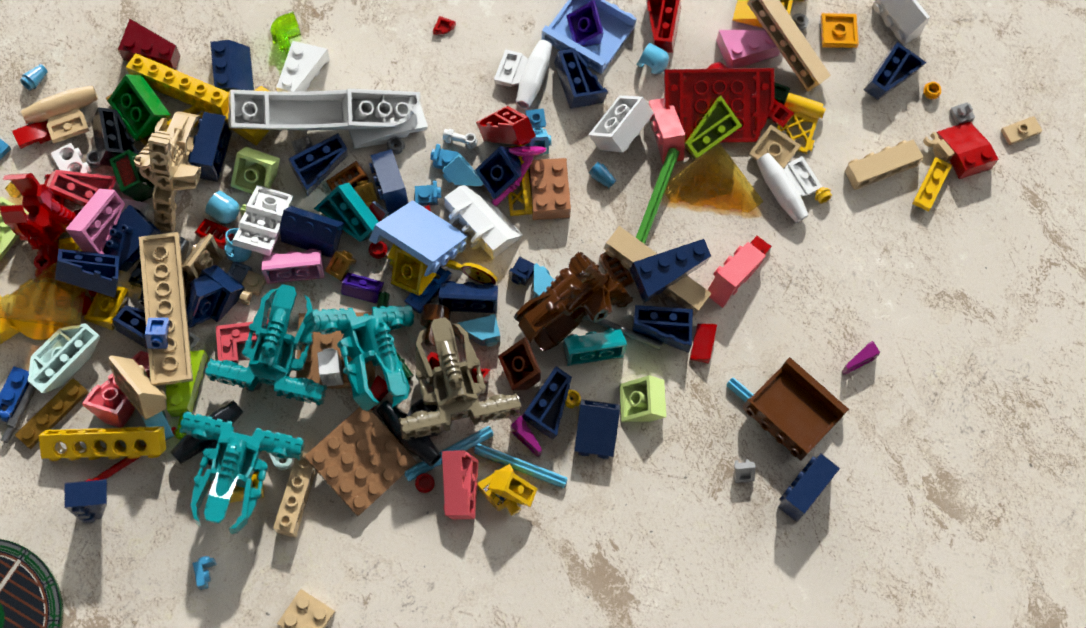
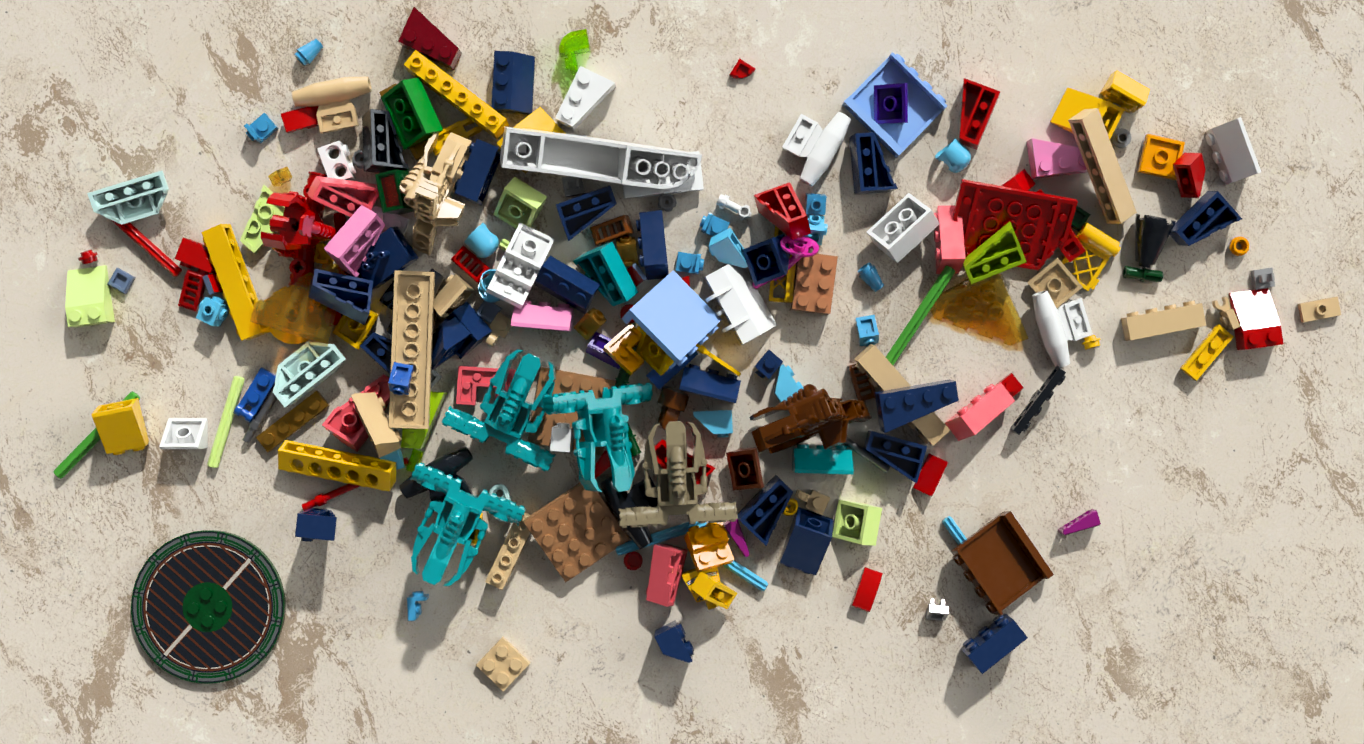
camera: 15 degrees right, 20 degrees up
none -> light orange plate [603,323,645,376]
none -> dark blue slope [654,620,694,663]
none -> light orange plate [684,522,734,572]
none -> tan plate [795,489,830,515]
none -> red slope [851,567,883,612]
none -> dark azure bracket [855,315,879,347]
none -> black hinge [1011,365,1066,435]
none -> dark green axle [1123,266,1163,282]
none -> black cone [1135,214,1176,268]
none -> red slope [1173,152,1206,198]

